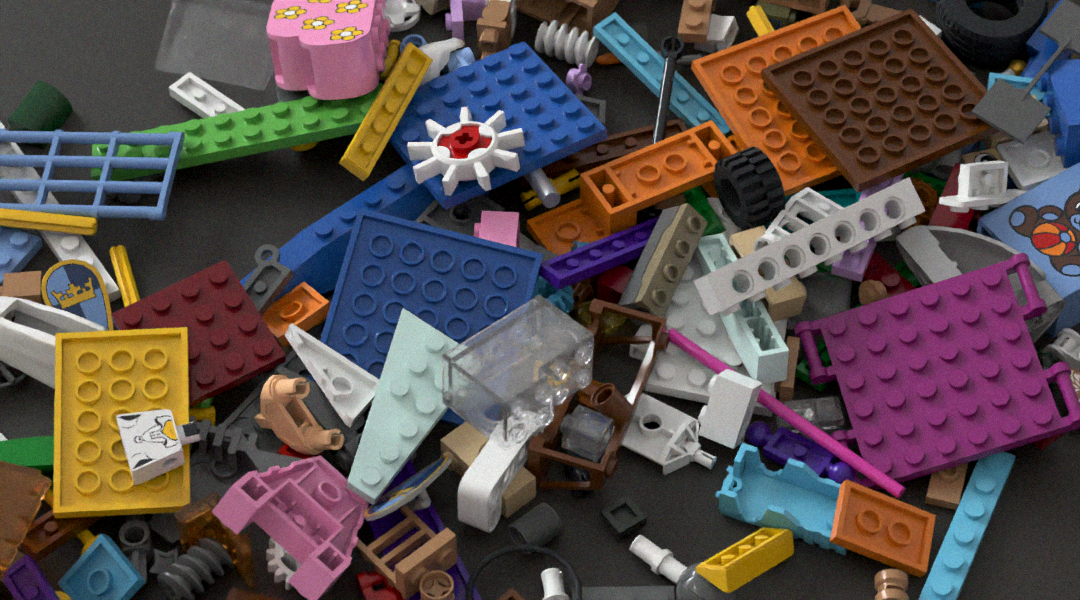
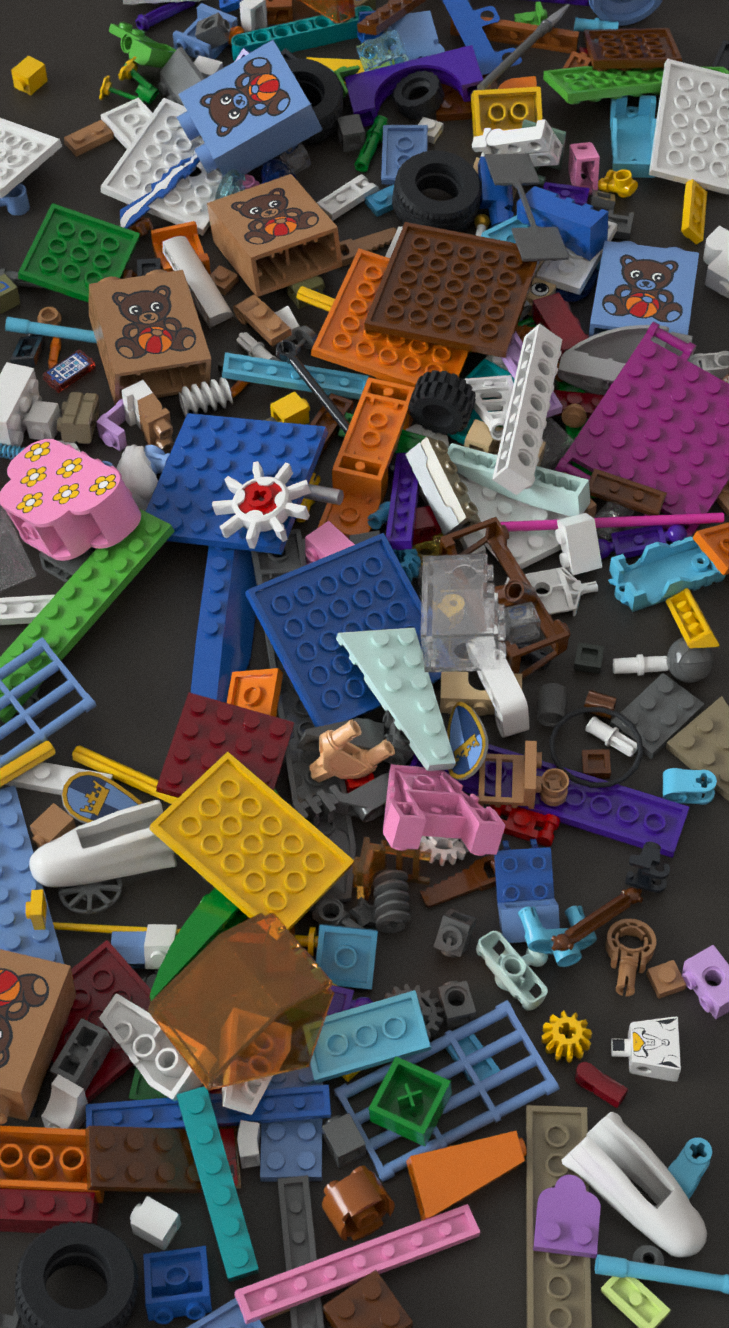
camera: 45 degrees left, 5 degrees up
white torso [116,409,200,485] -> none
dark grey hinge [243,244,294,317] -> none
white wing [285,323,379,428] -> none
yellow tile [339,42,433,181] -> none
lavender plate [566,63,592,96] -> none
white bracket [939,160,1027,213] -> none
none -> white axle [236,332,275,359]
none -> yellow brick [270,391,310,425]
none -> reddish brown piece [584,690,617,720]
none -> reddish brown tile [589,468,667,516]

